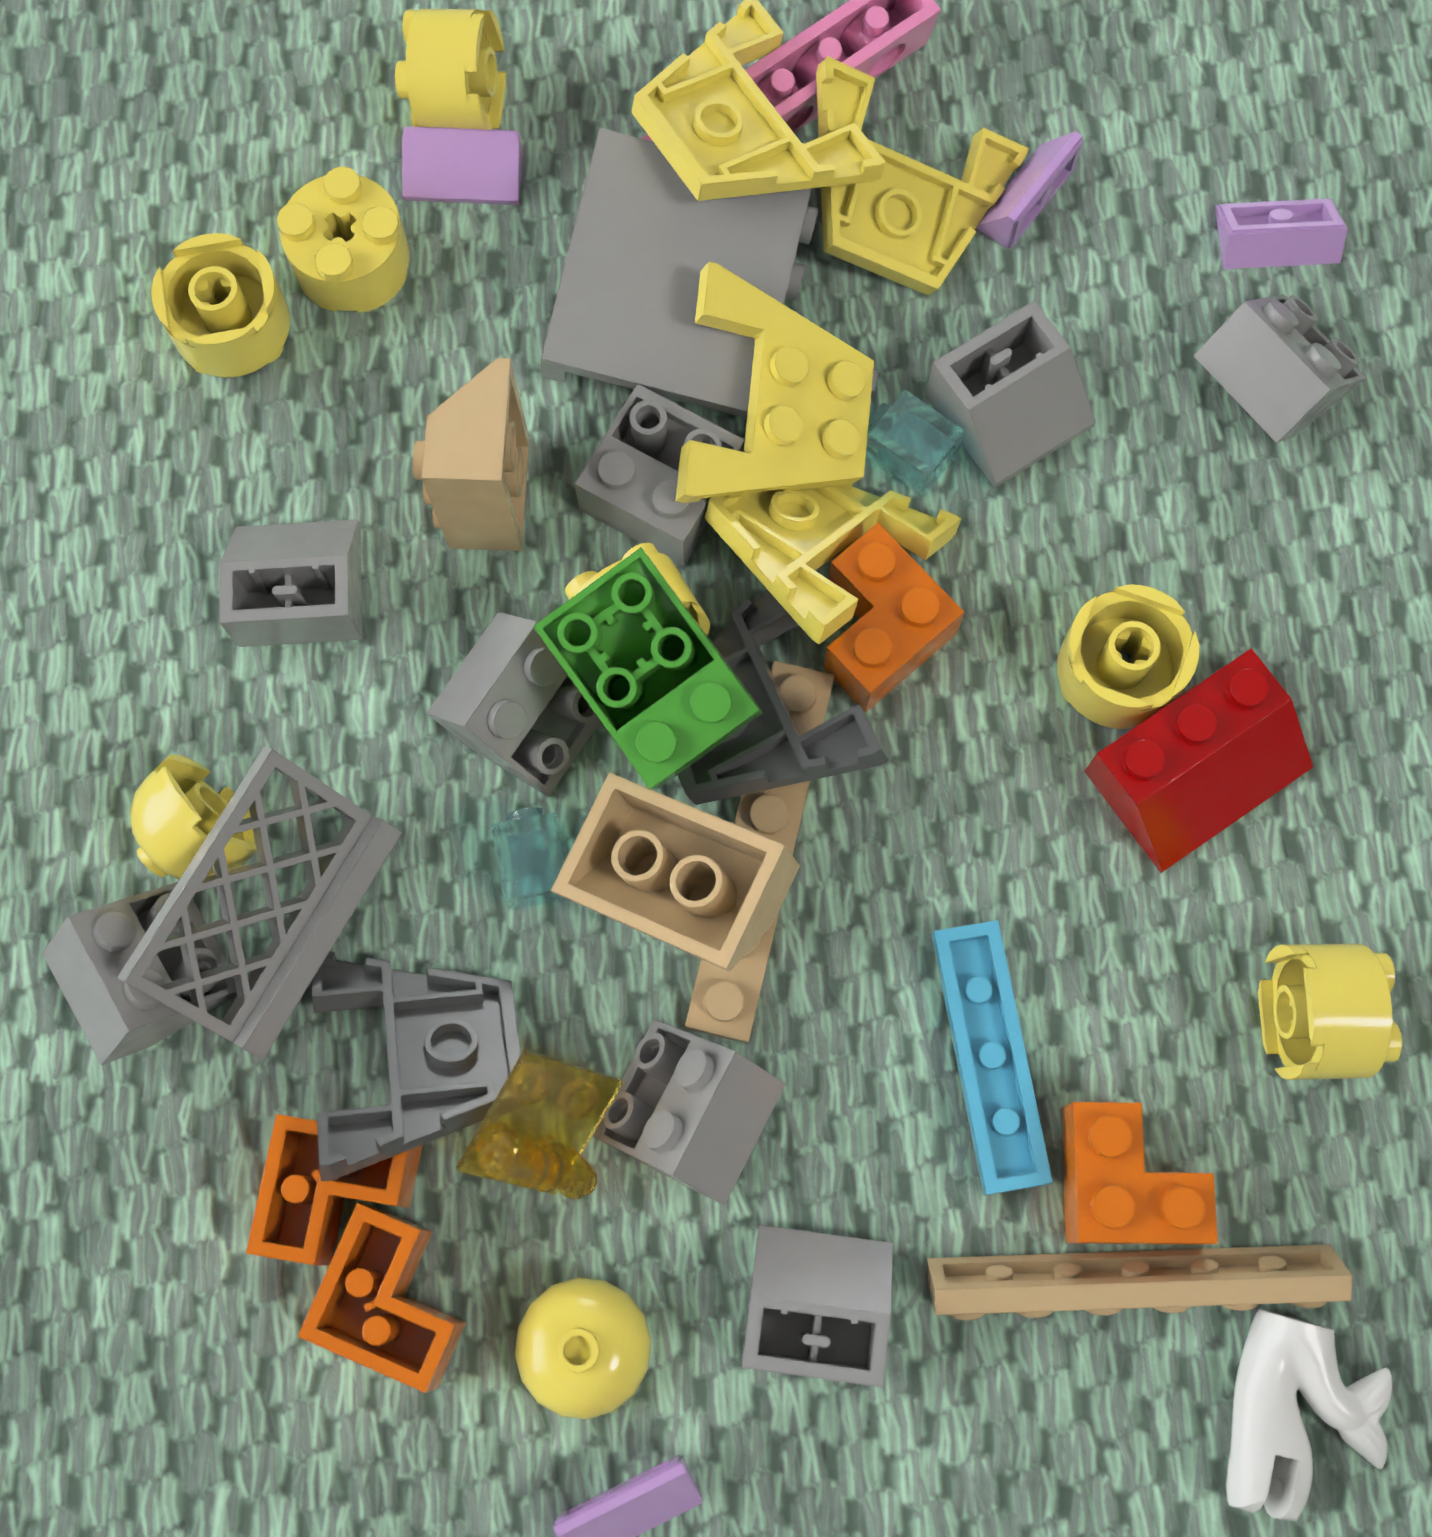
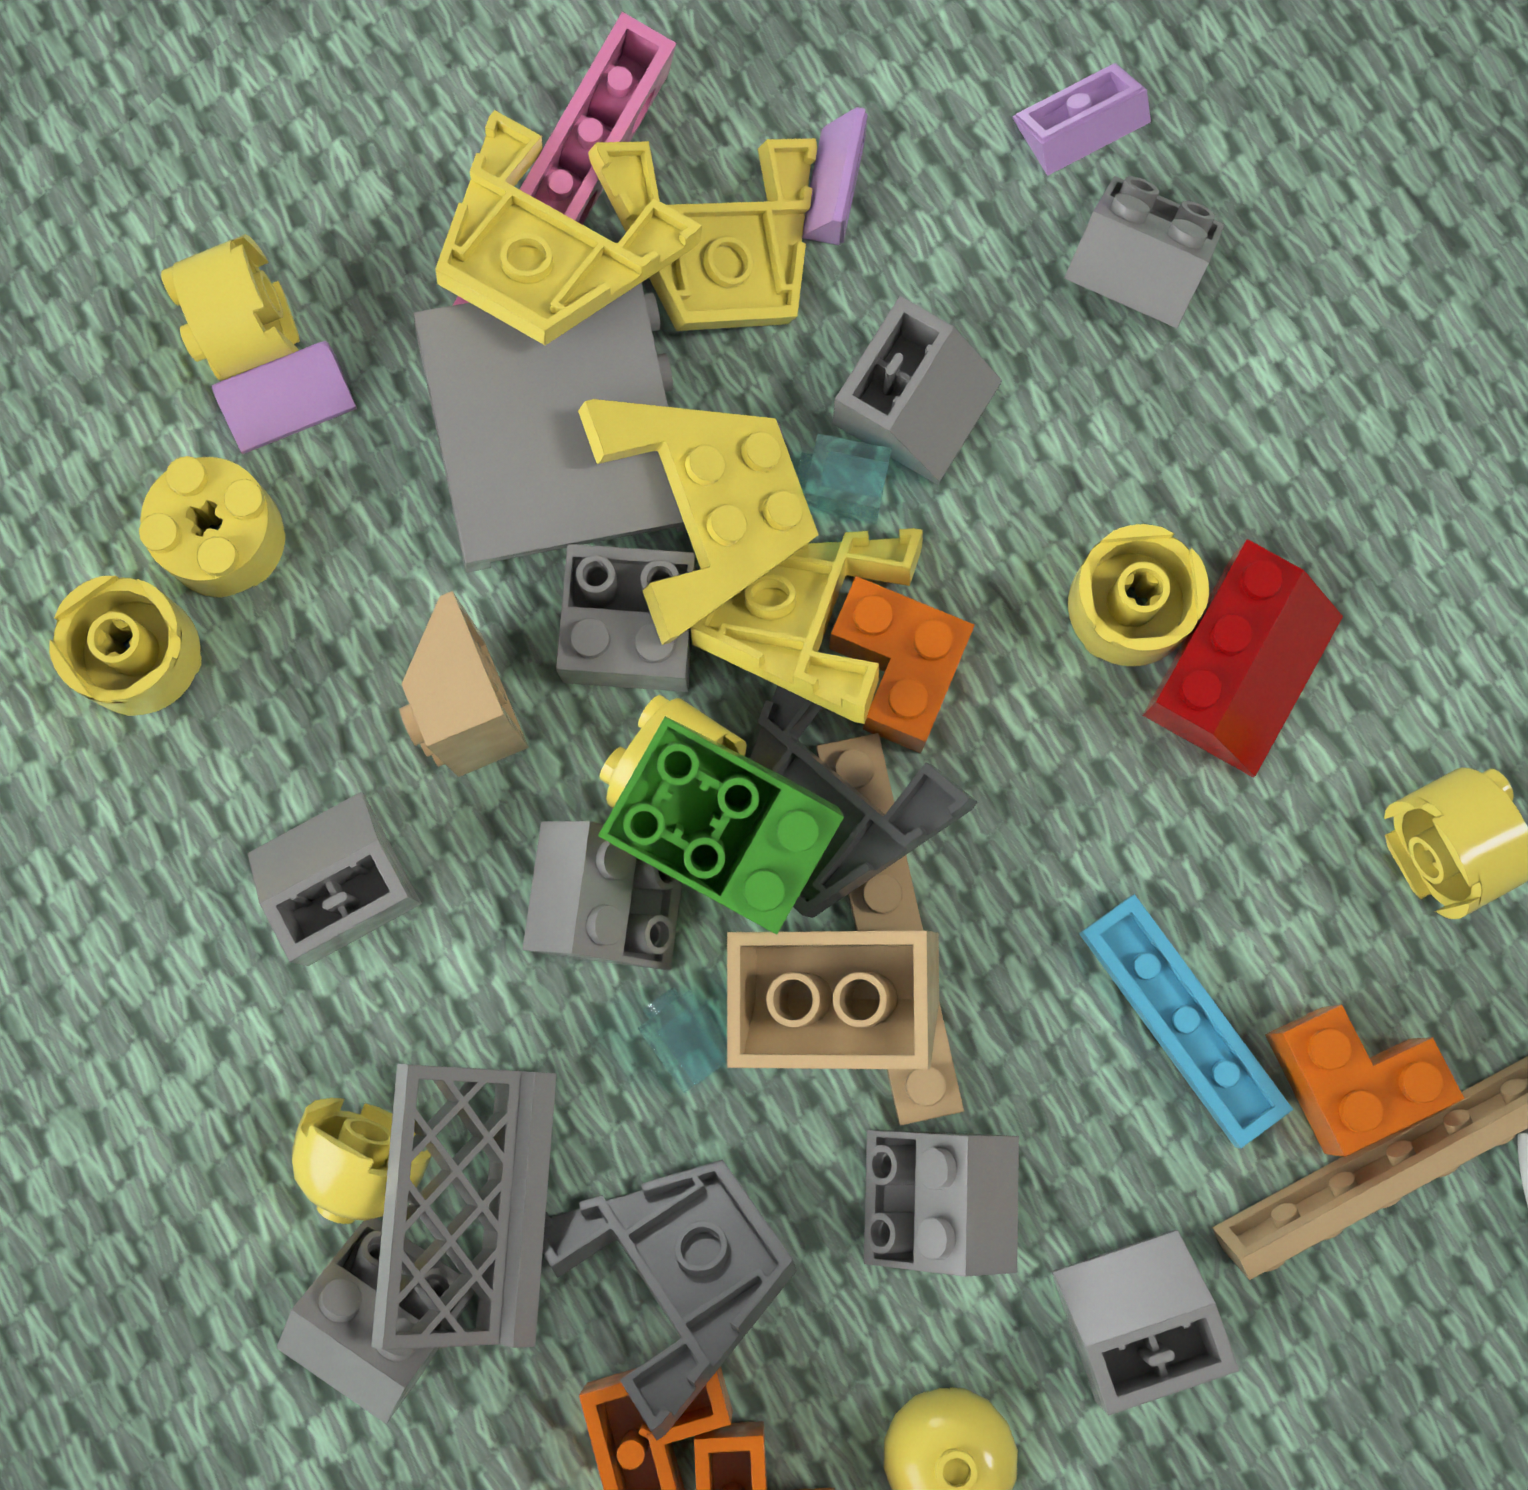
camera: 25 degrees left, 5 degrees up
clear yellow hinge [456,1049,623,1200] -> none

